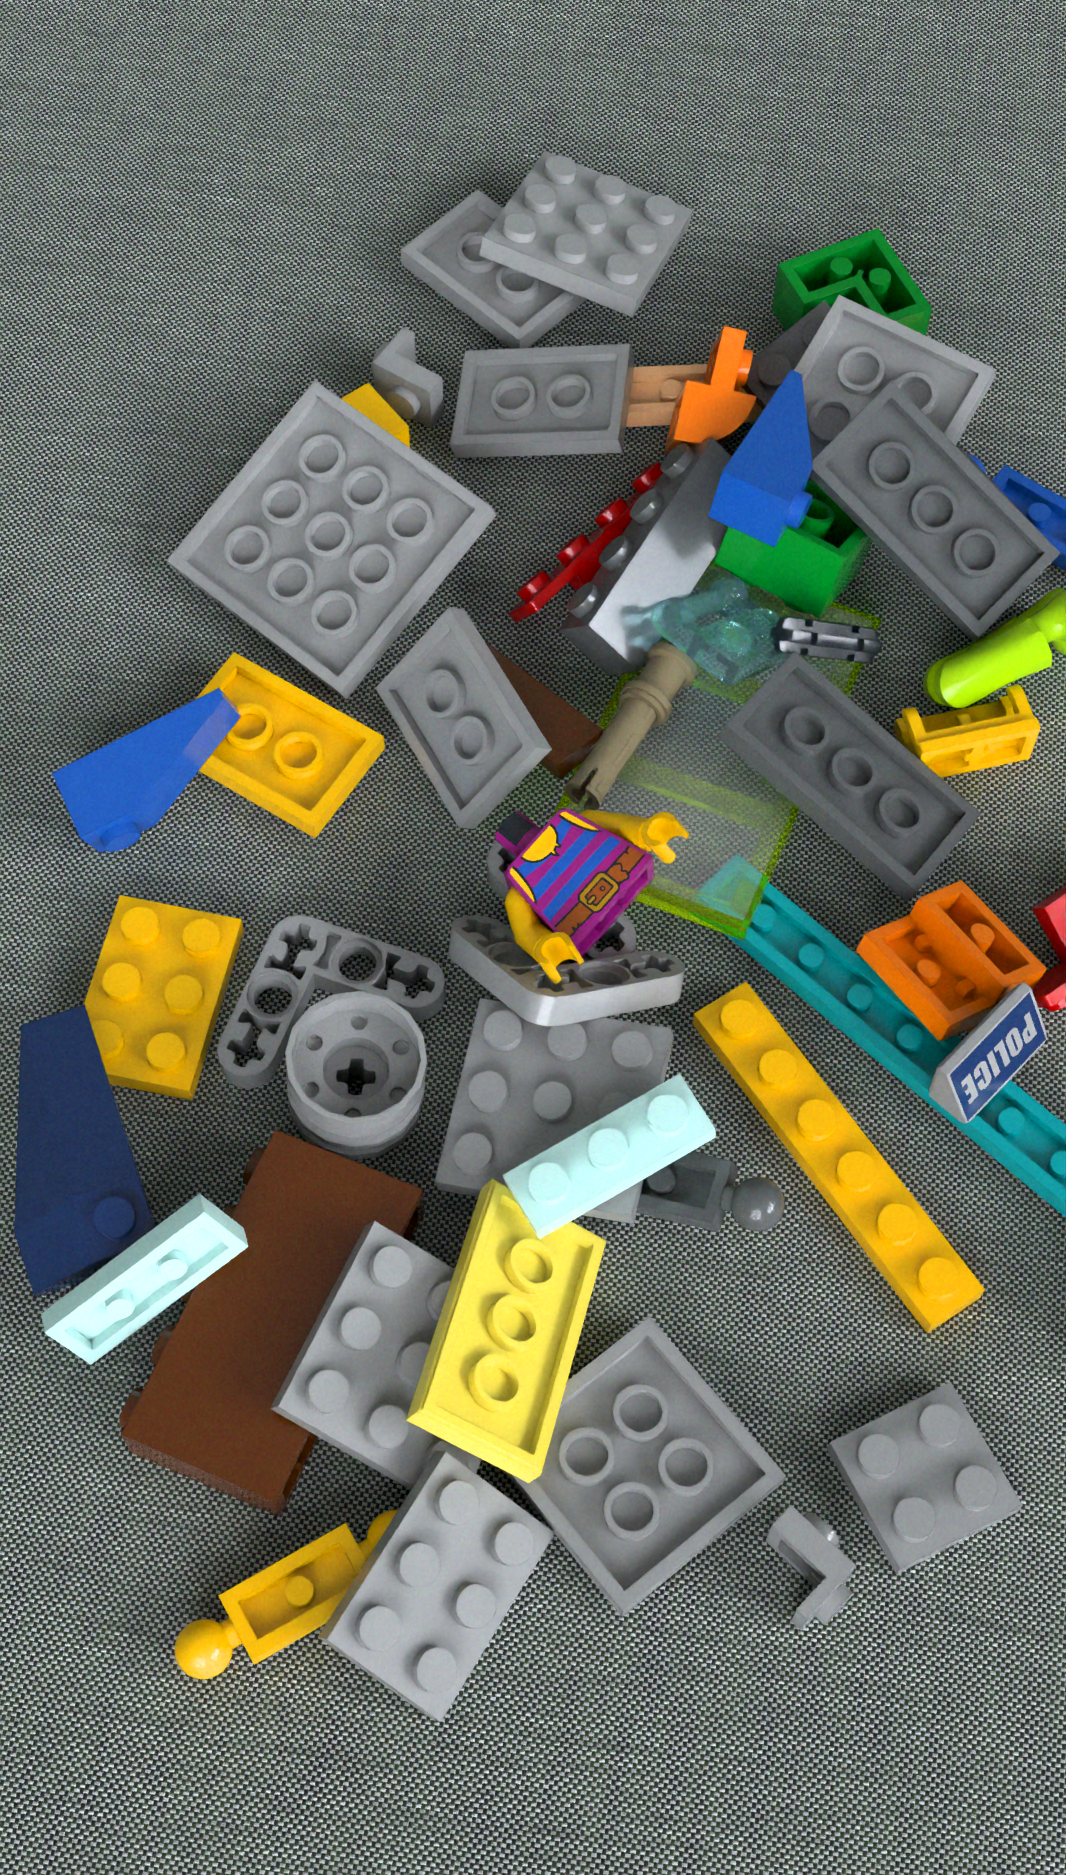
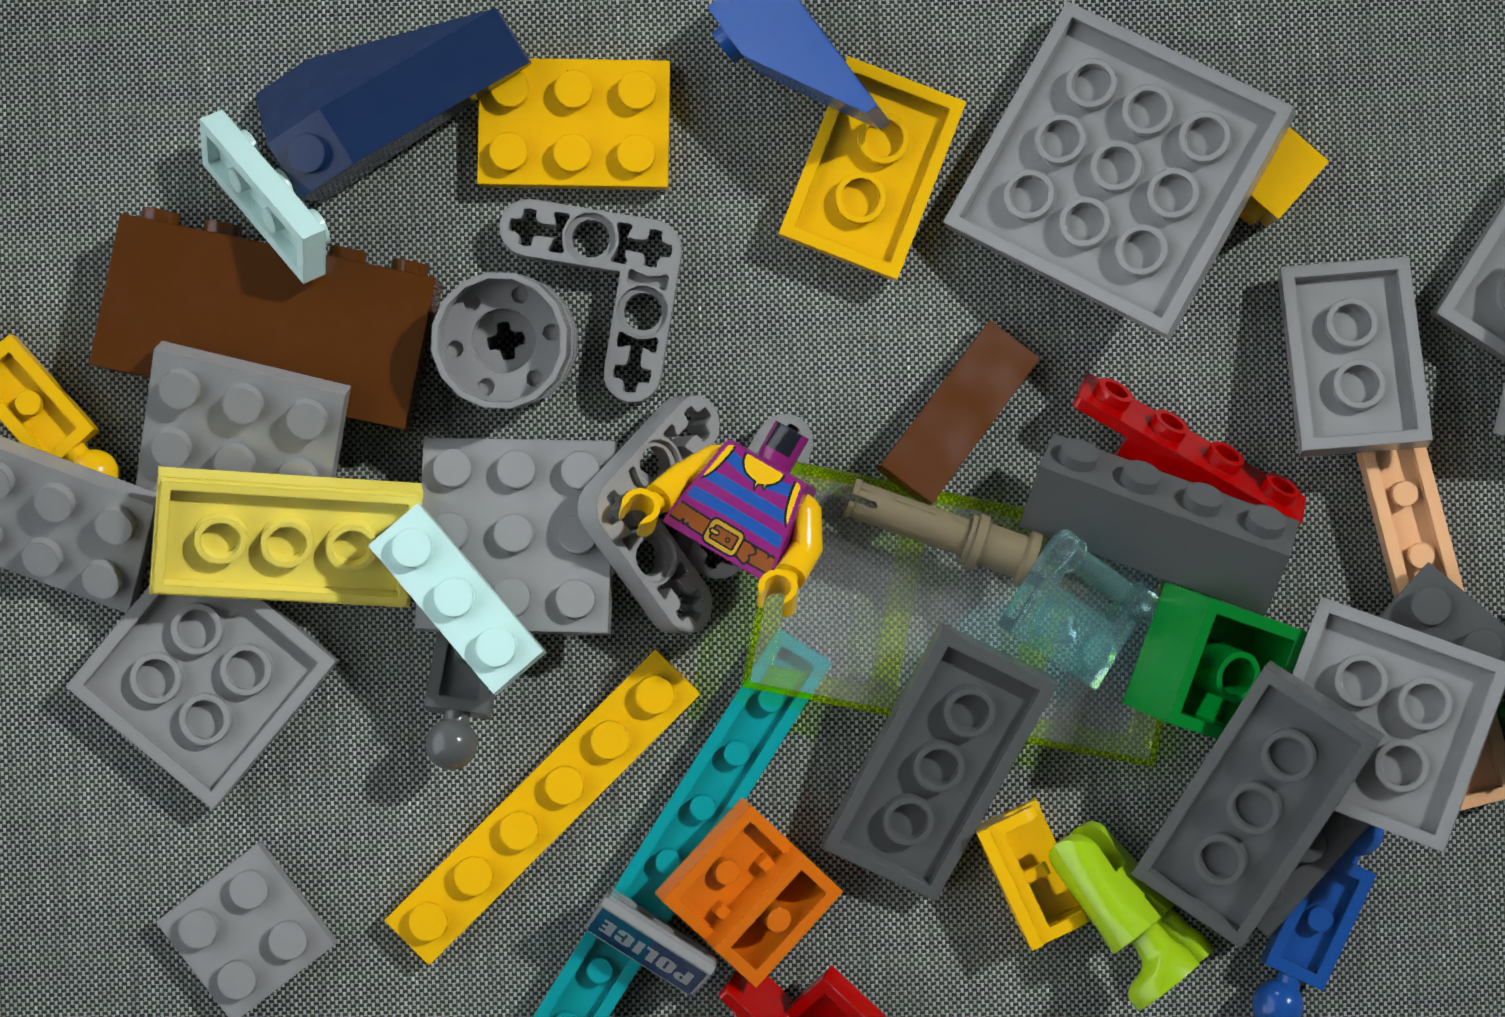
camera: 75 degrees right, 25 degrees up
light grey bracket [371,327,444,429] -> none
light grey plate [376,607,552,829] -> none
orange brick [664,326,757,455] -> none
blue slope [708,370,813,547] -> none
light grey bracket [765,1505,856,1631] -> none
black axle [770,616,882,663] -> none

